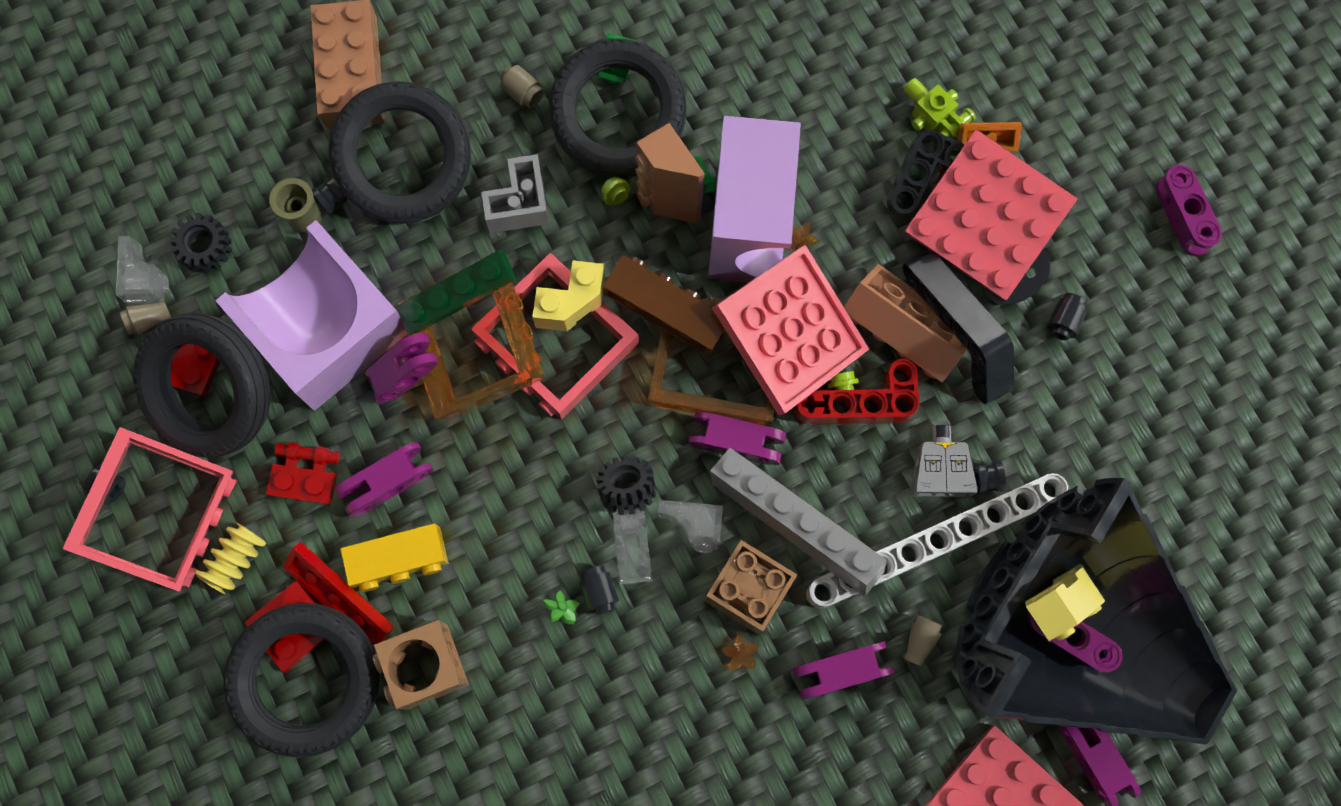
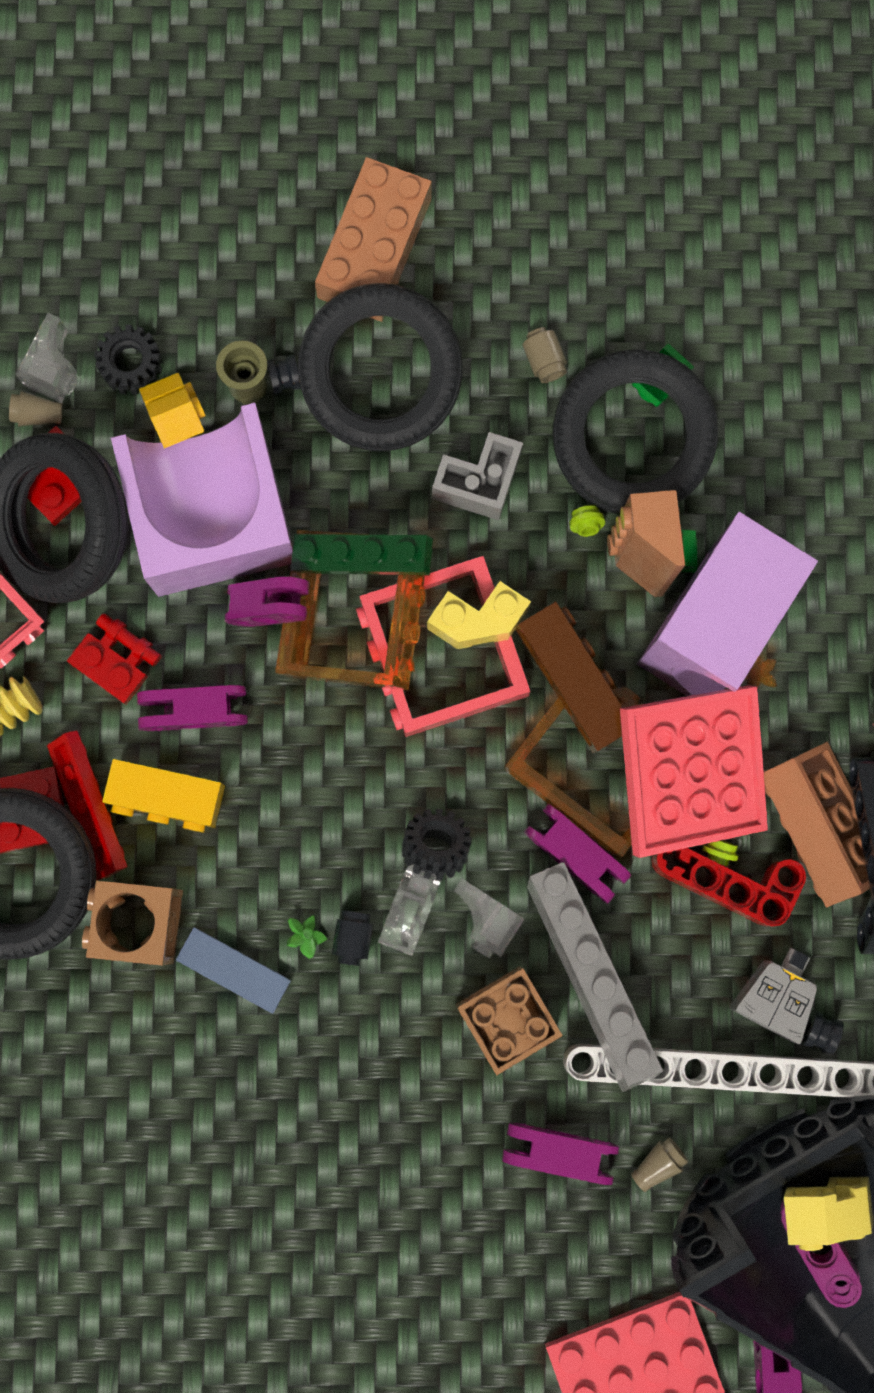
camera: 25 degrees right, 5 degrees up
clear orange plant [721,633,759,672] -> none
none -> yellow piece [139,373,205,449]
none -> sand blue tile [176,927,292,1014]

